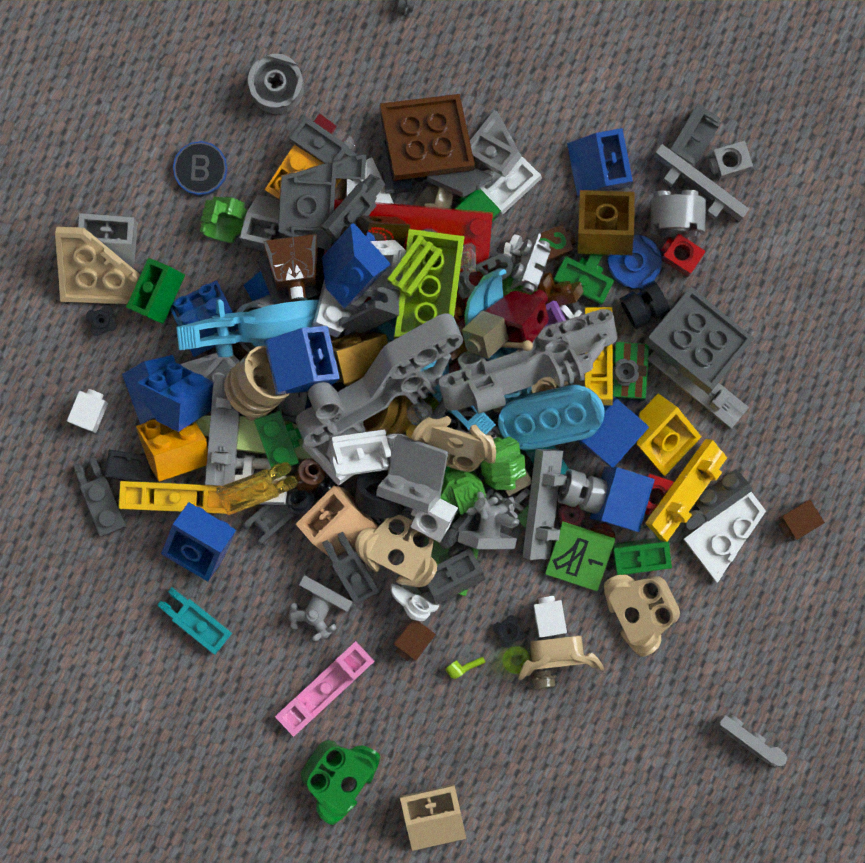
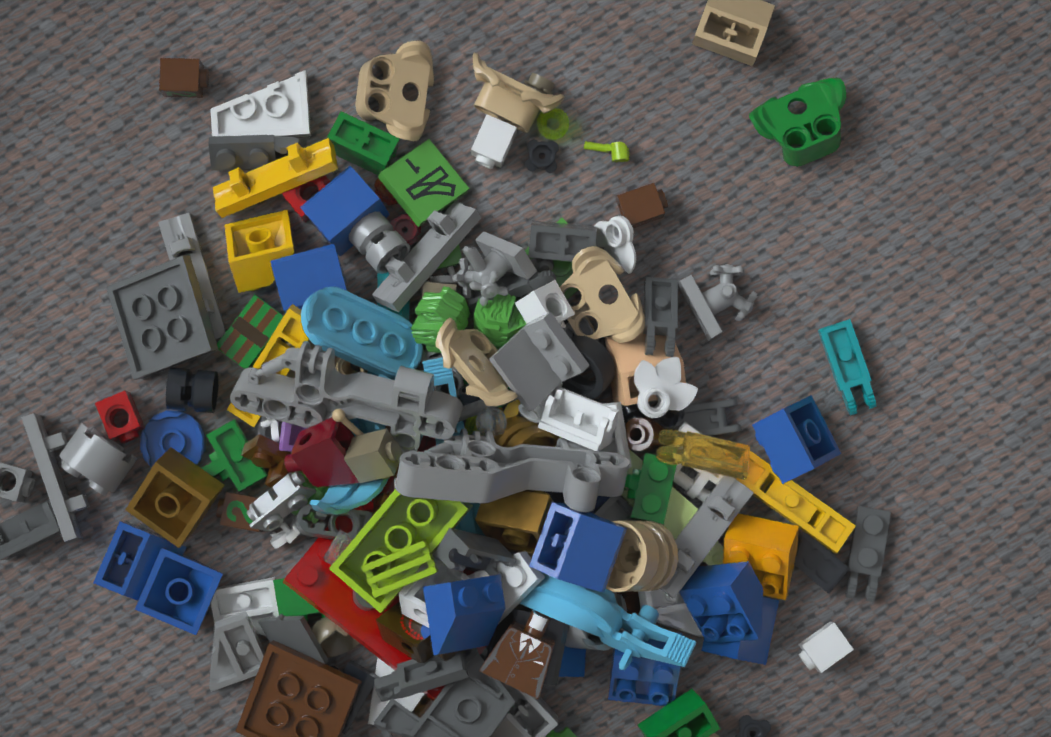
camera: 145 degrees left, 0 degrees up
bright pink slope [275,641,375,737] -> none
dark grey plate [613,359,639,386] -> none
none -> blue slope [135,548,223,635]
none -> white plate [634,357,698,418]

